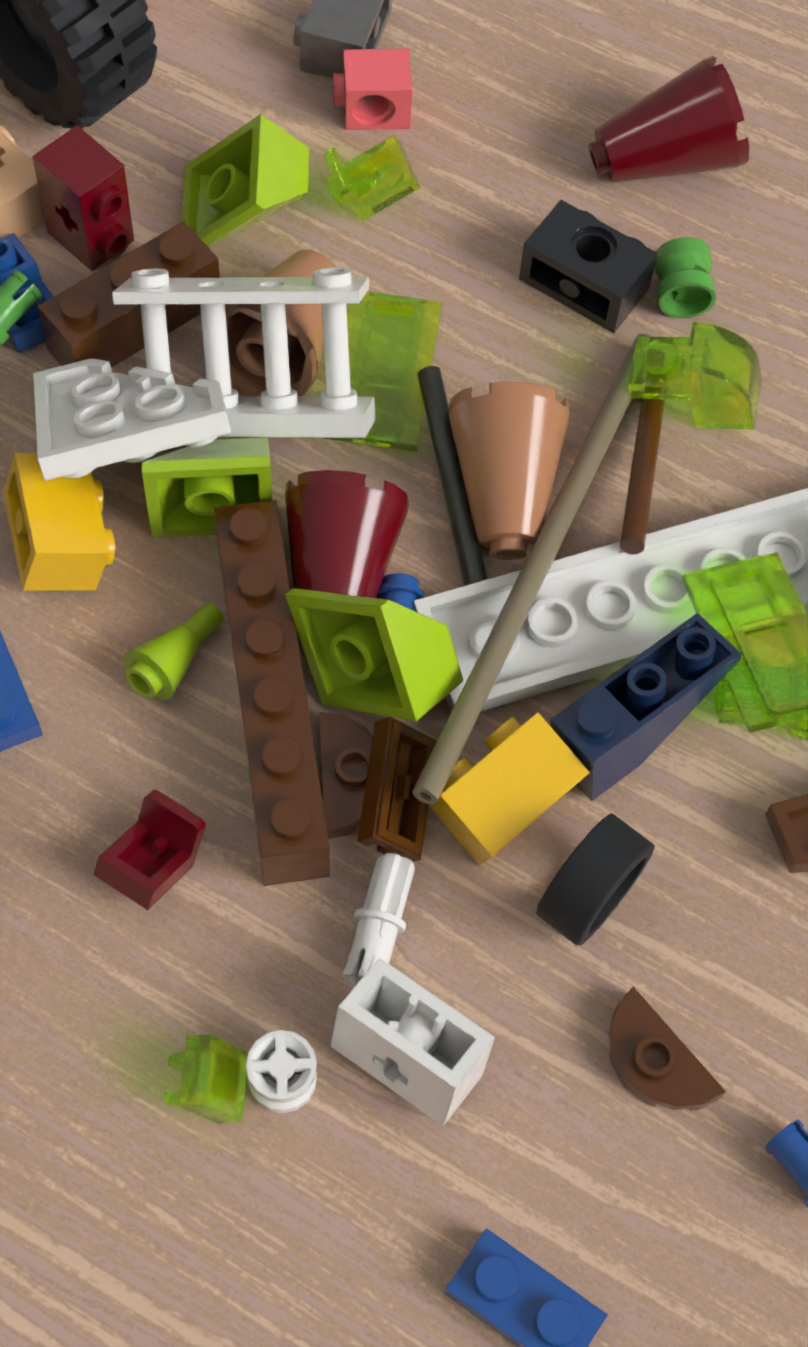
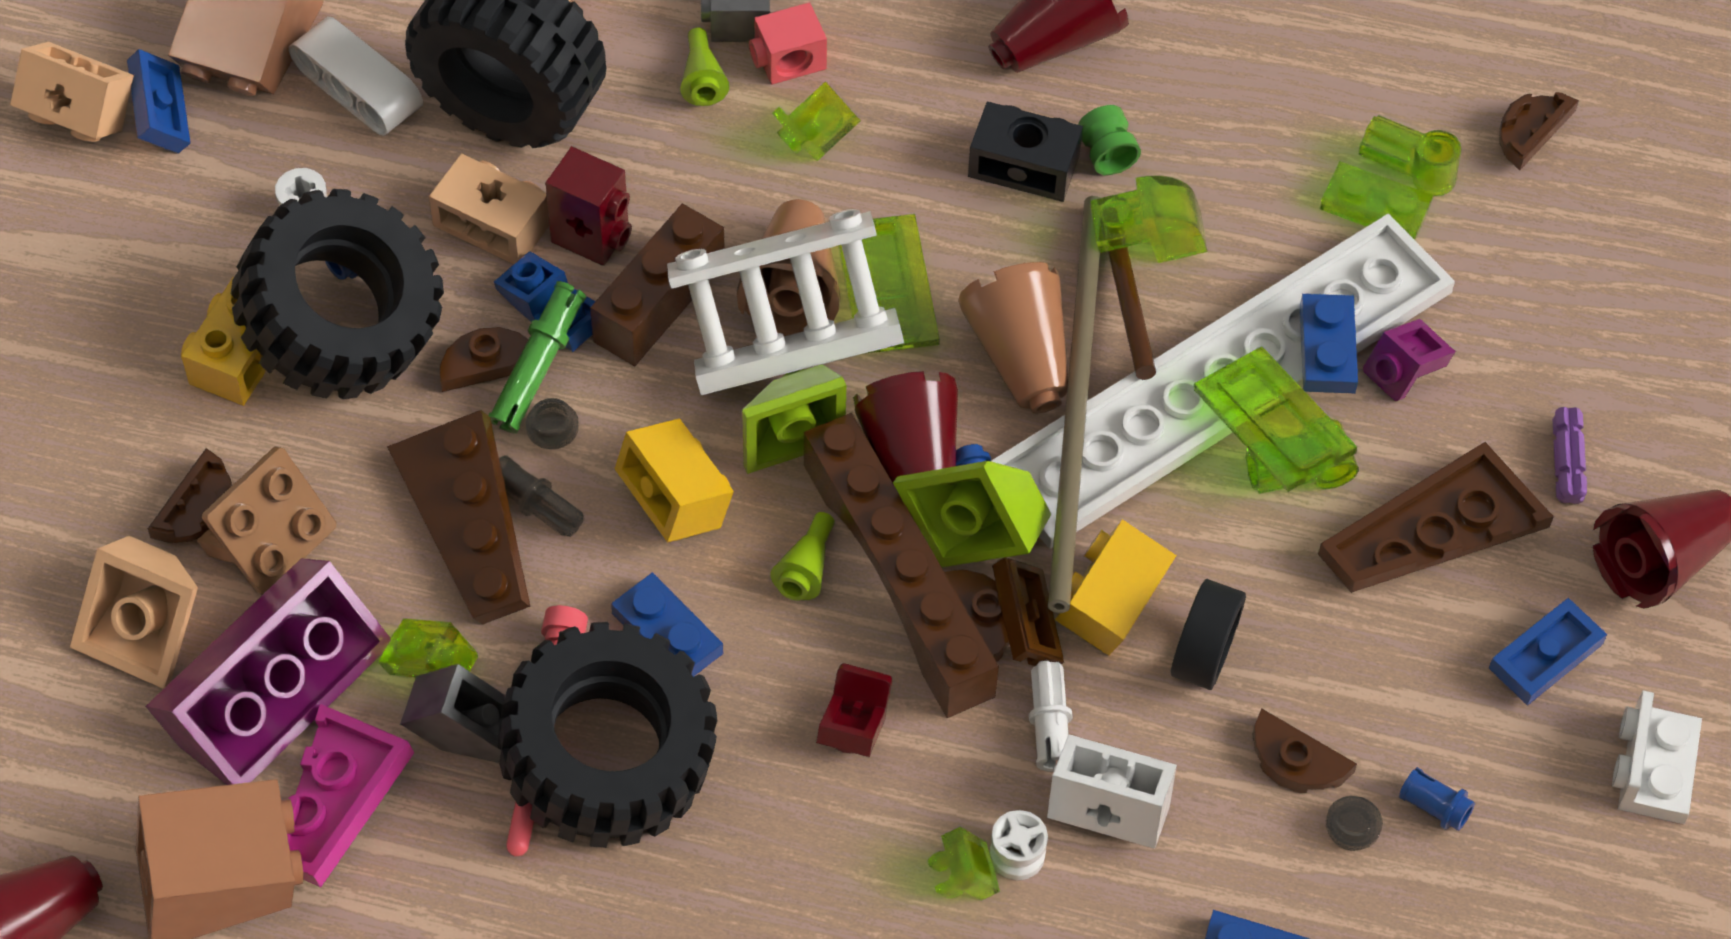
camera: 15 degrees left, 5 degrees down
white plate [33,358,232,481] -> none
lime slope [181,114,310,248] -> none
pearl dark grey bar [417,366,488,586] -> none
dark blue slope [550,613,742,801] -> none
none -> lime cone [680,27,729,106]
none -> clear smoke plate [1326,796,1383,851]

